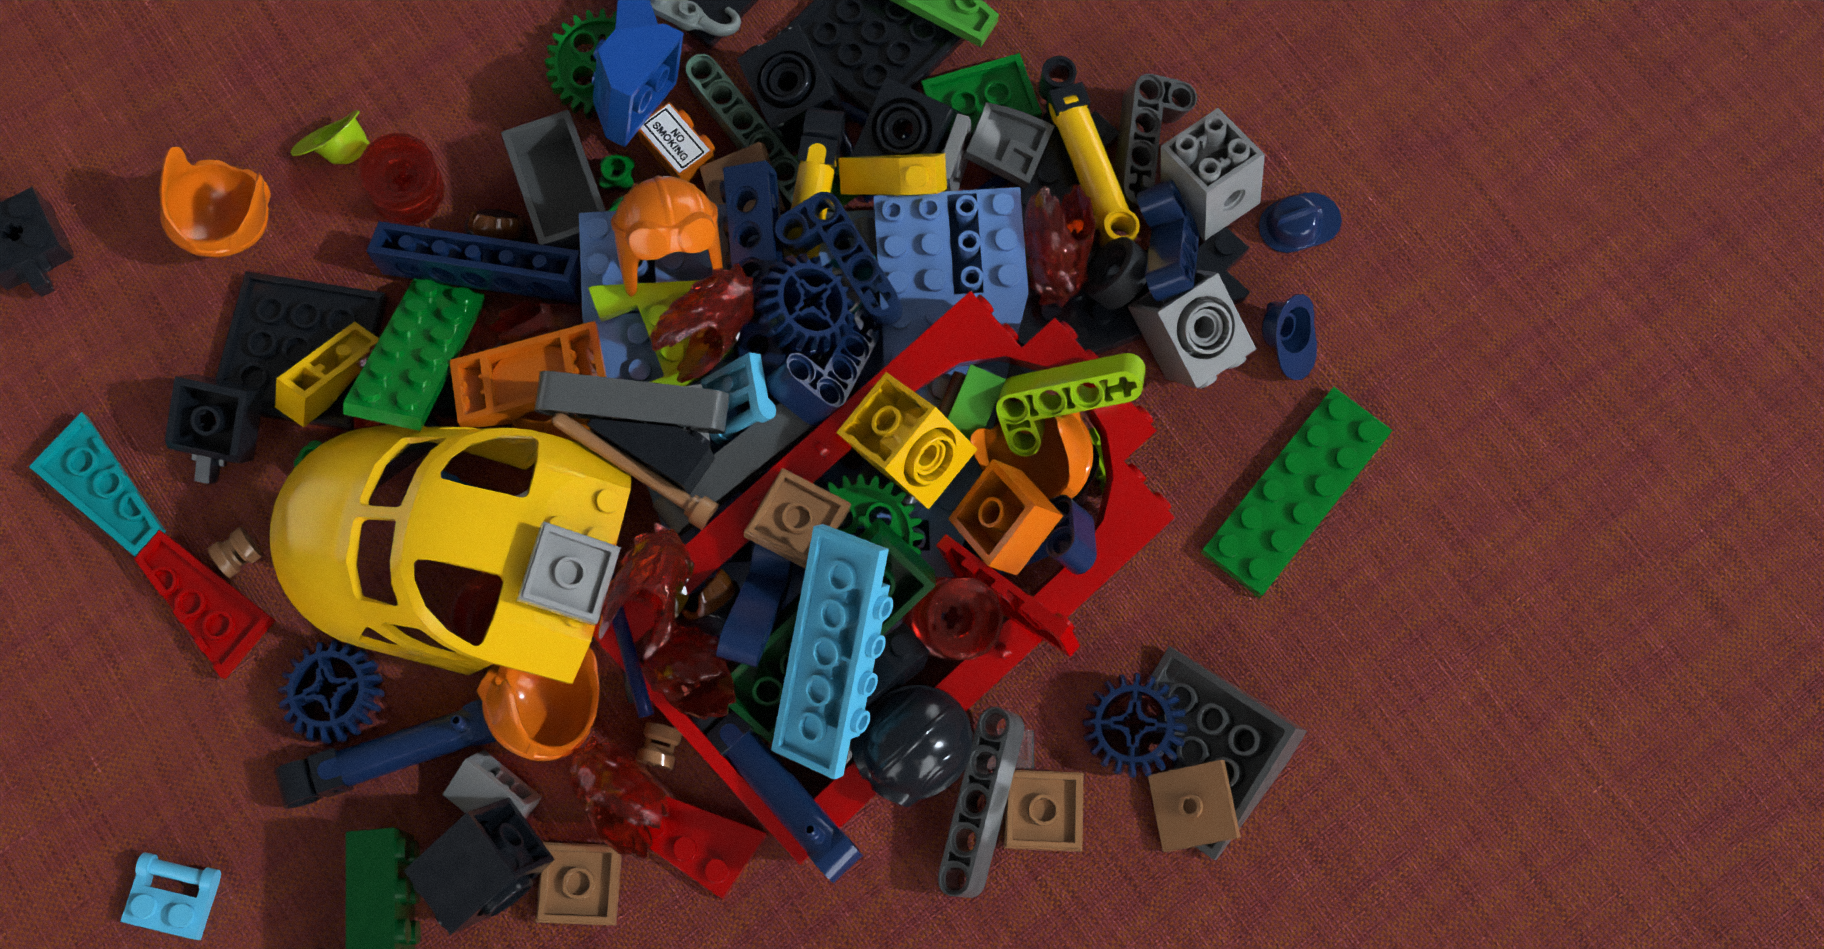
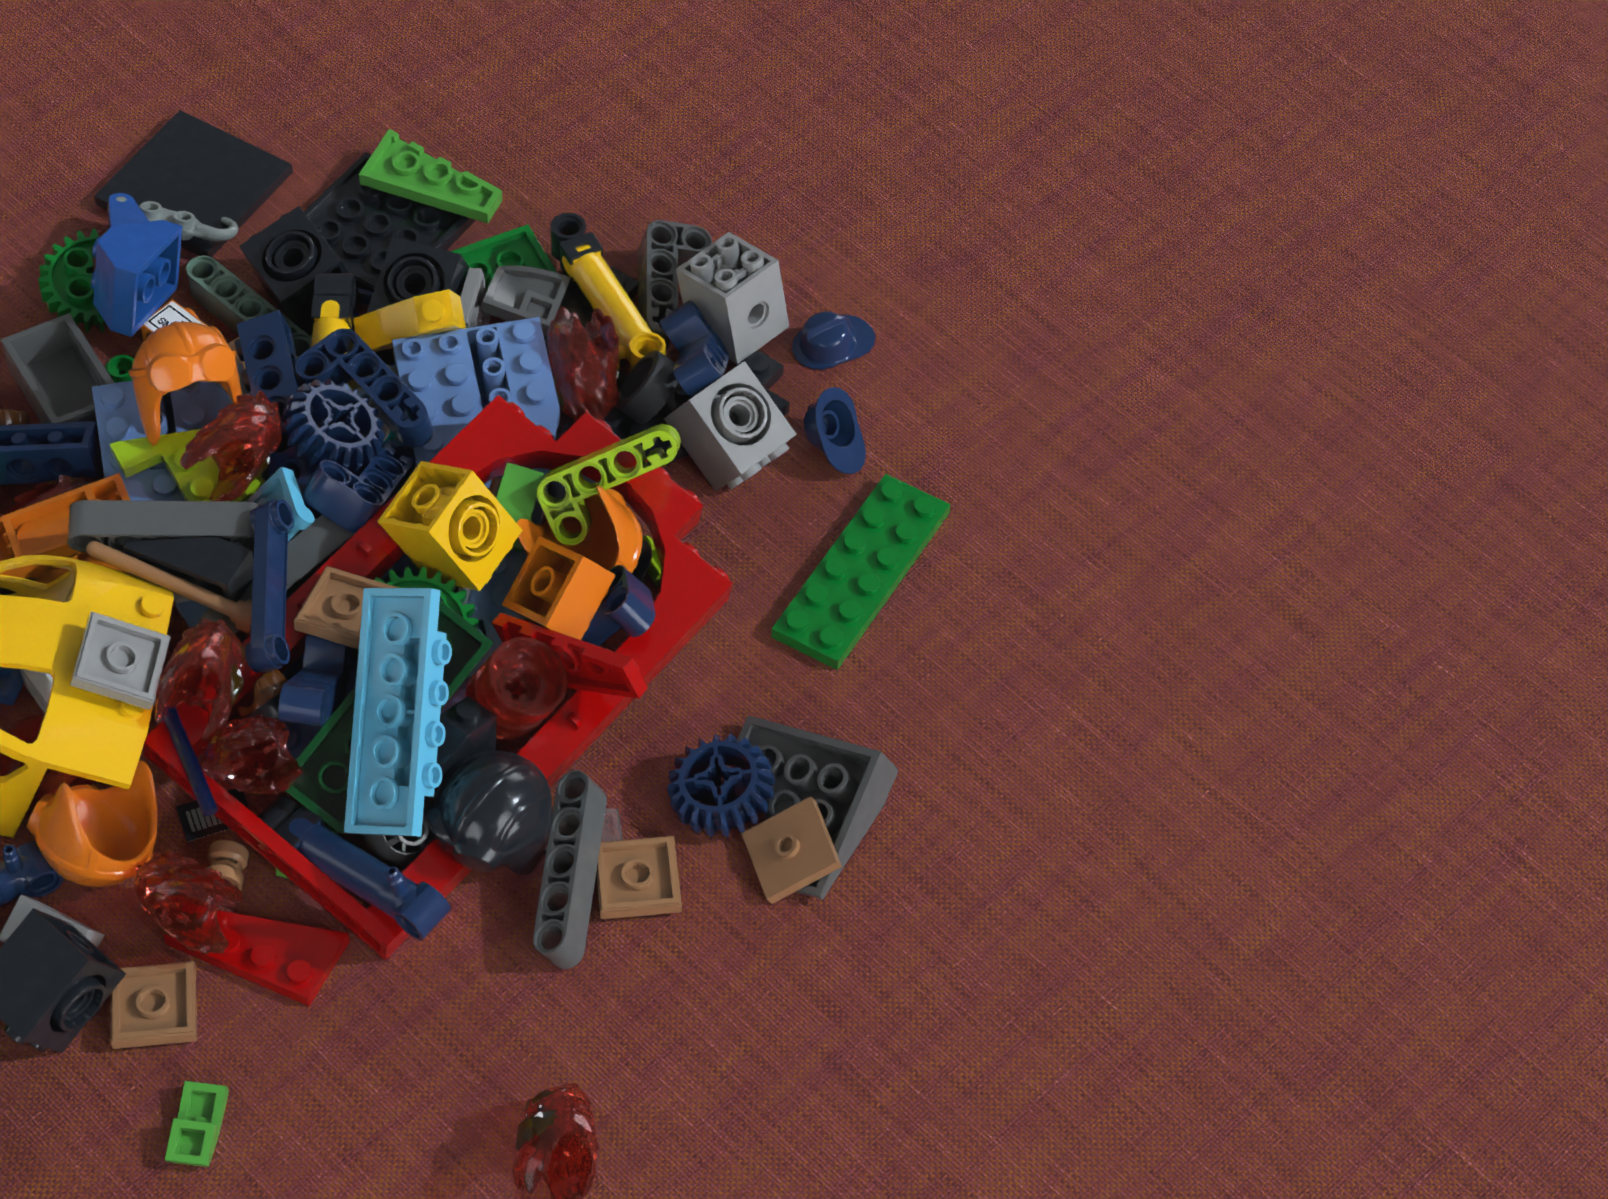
camera: 10 degrees left, 20 degrees down
none -> dark blue piece [245,499,294,673]

